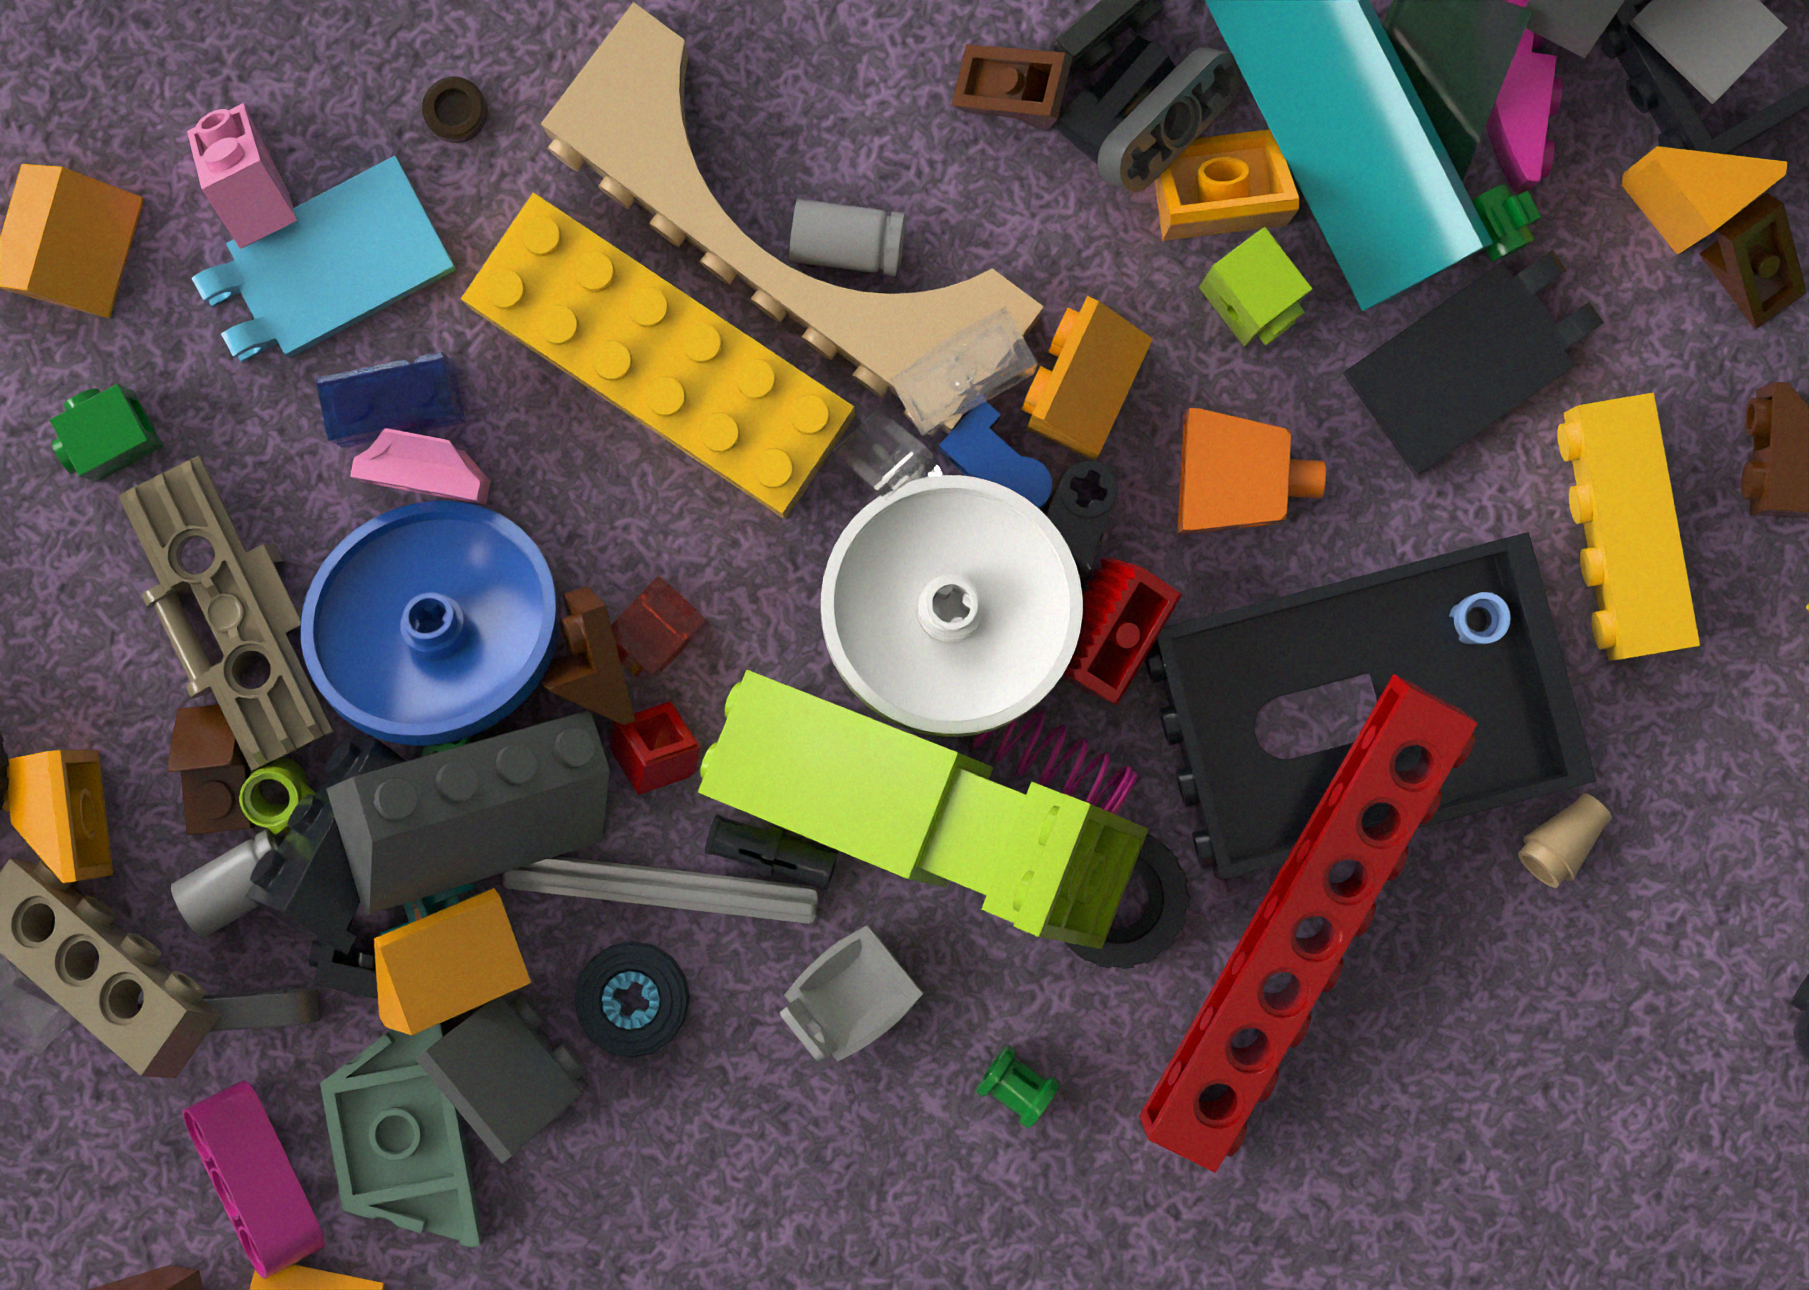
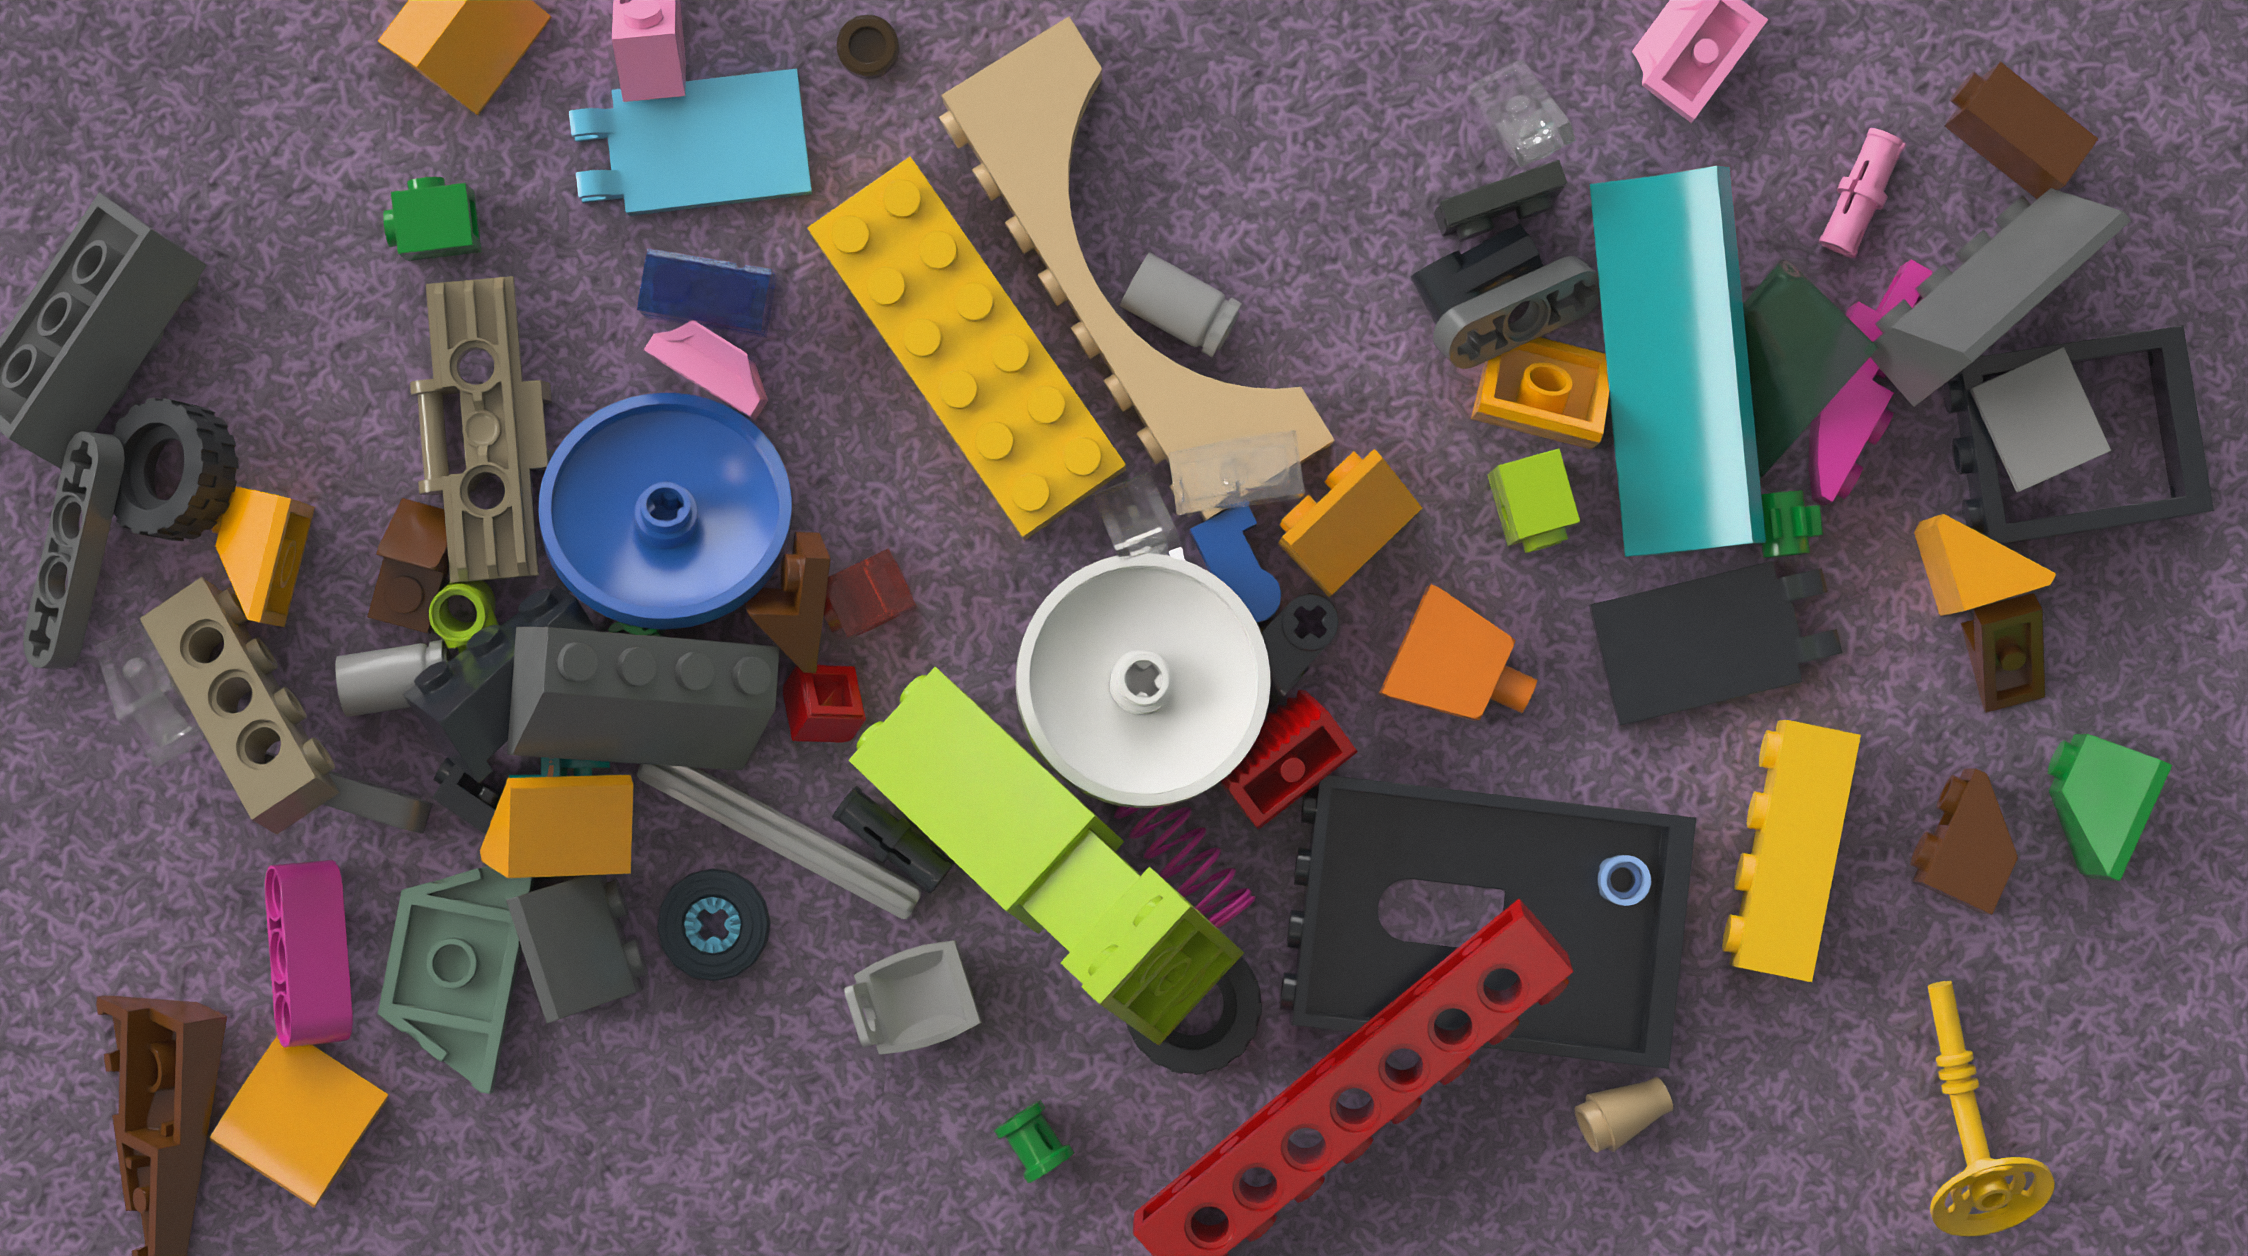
camera: 20 degrees right, 0 degrees up
reddish brown slope [951,44,1073,131] -> none

